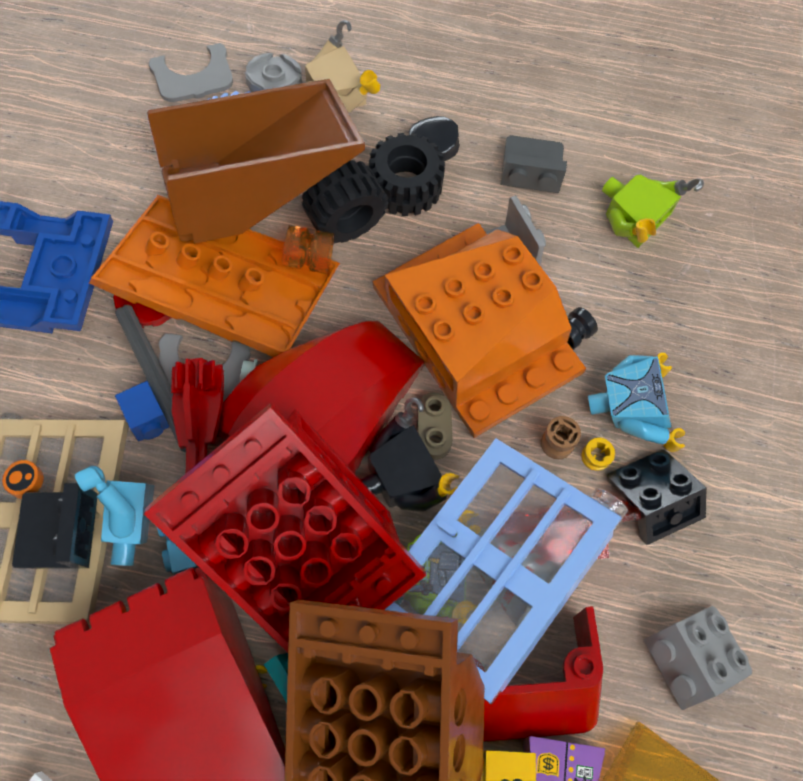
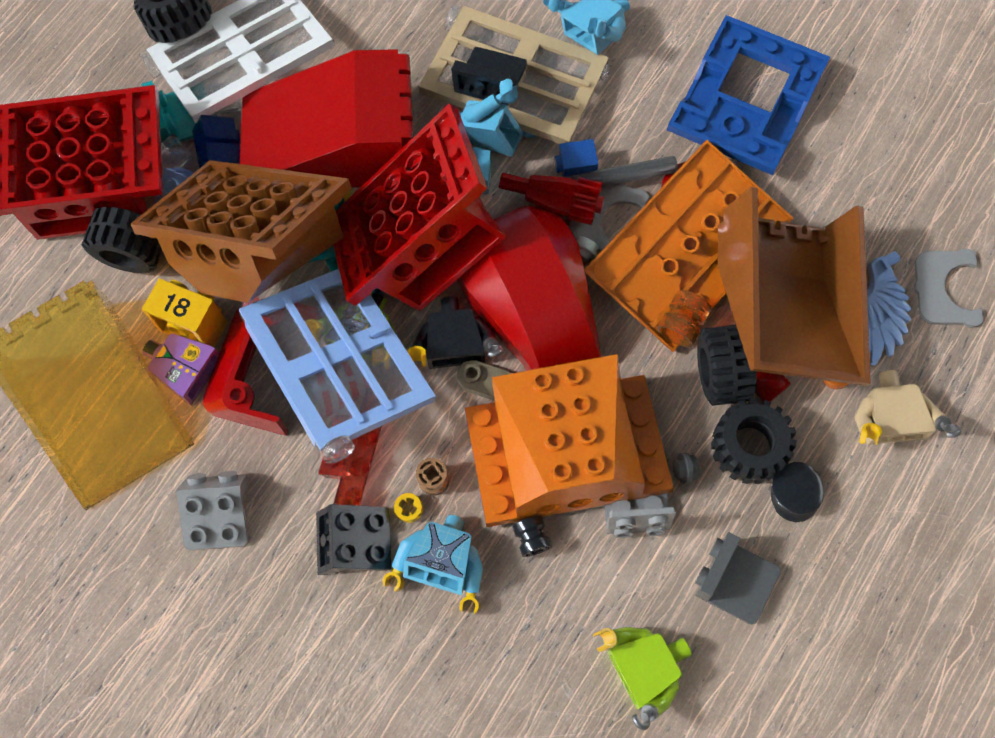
camera: 120 degrees right, 5 degrees up
orange tile [2,460,44,499] -> none
light grey tile [245,53,302,92] -> none
none -> dark grey plate [673,452,699,484]

